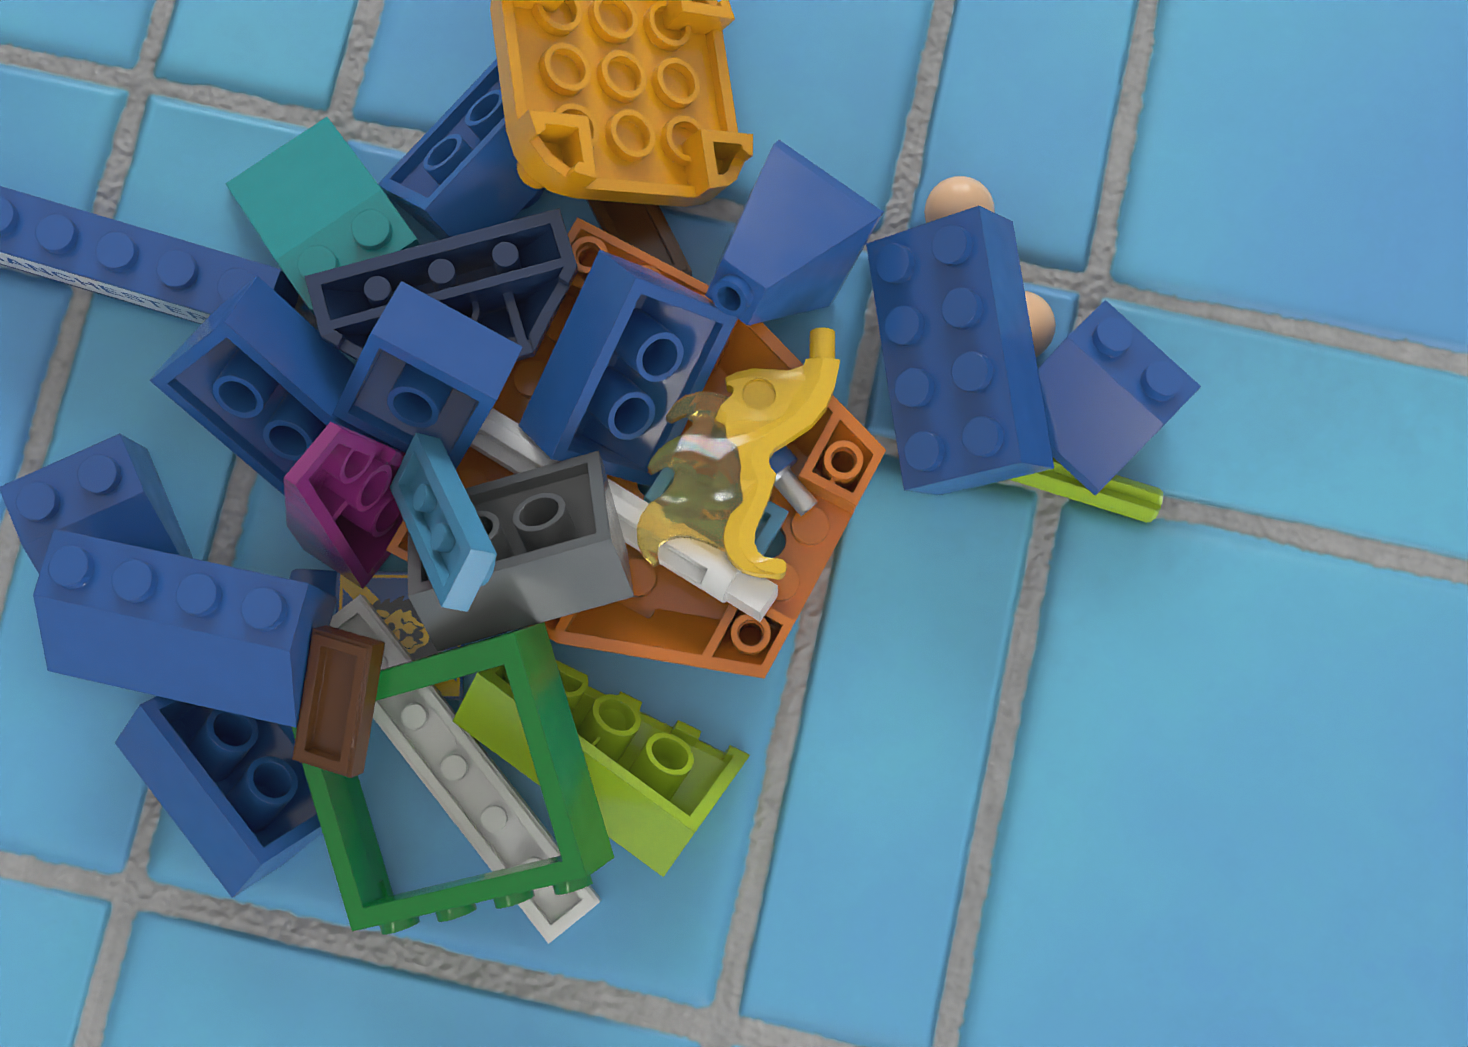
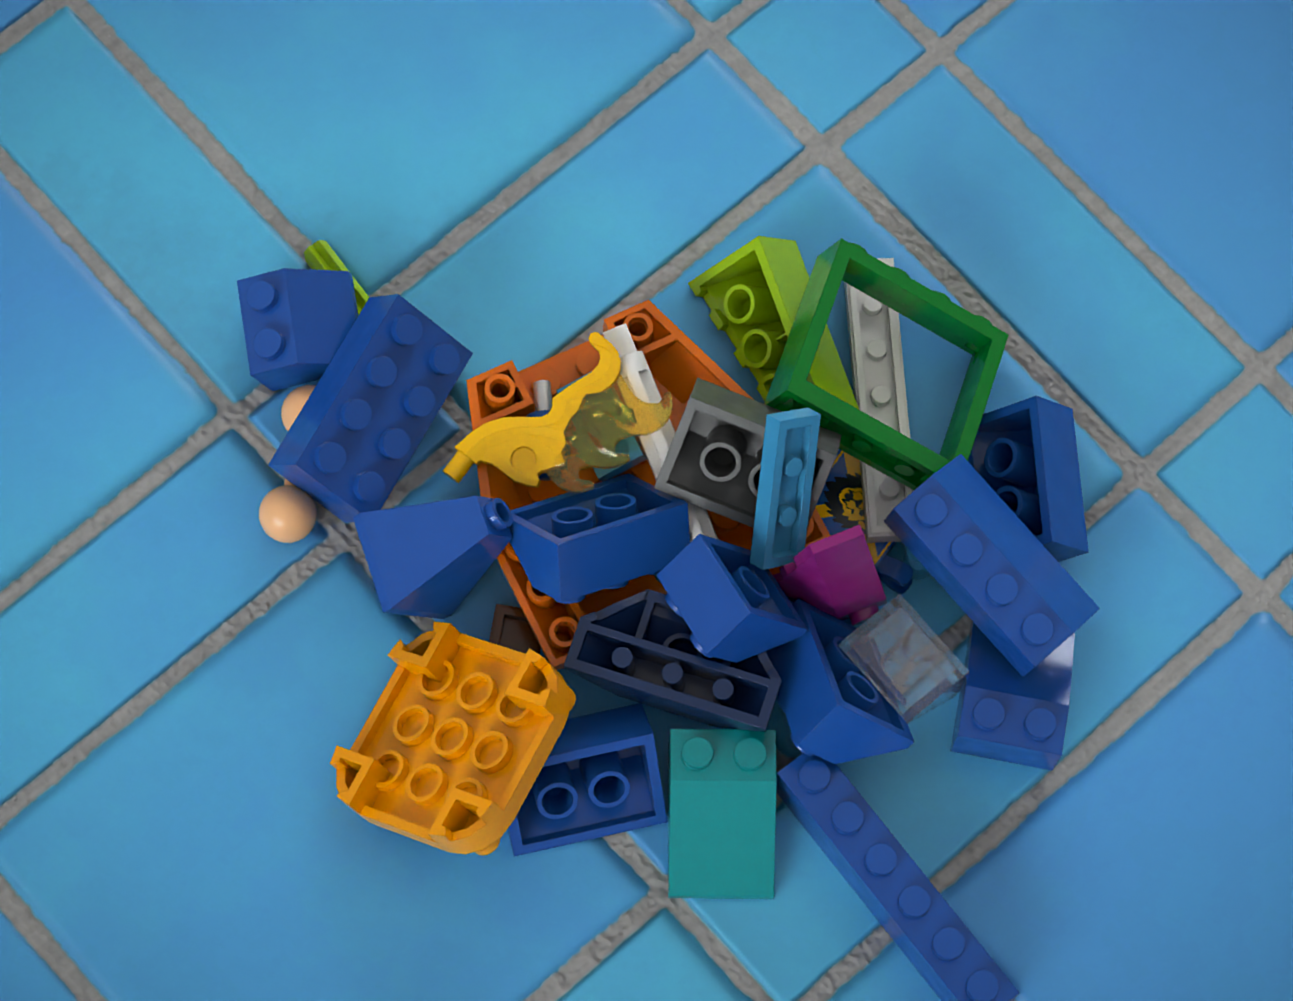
camera: 150 degrees left, 10 degrees down
reddish brown tile [292,625,385,778] -> none
none -> clear slope [838,594,969,724]

